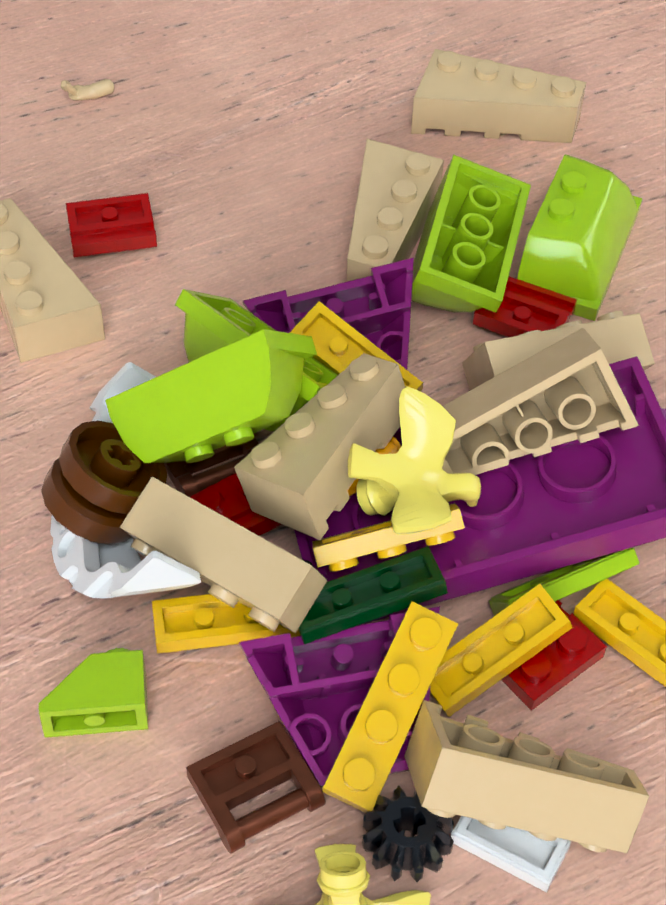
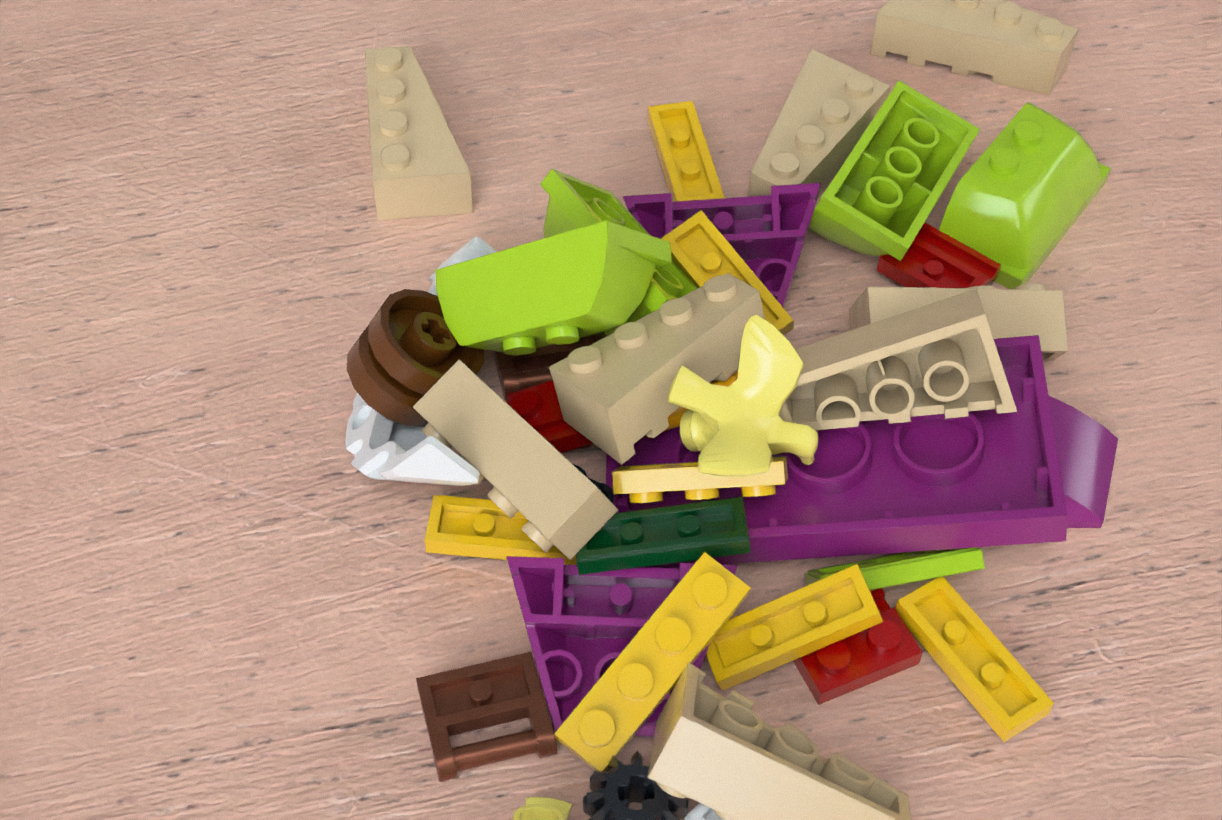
camera: 15 degrees right, 0 degrees up
lime slope [39,648,148,738] -> none
red plate [66,193,157,257] -> none
none -> yellow plate [647,101,725,202]

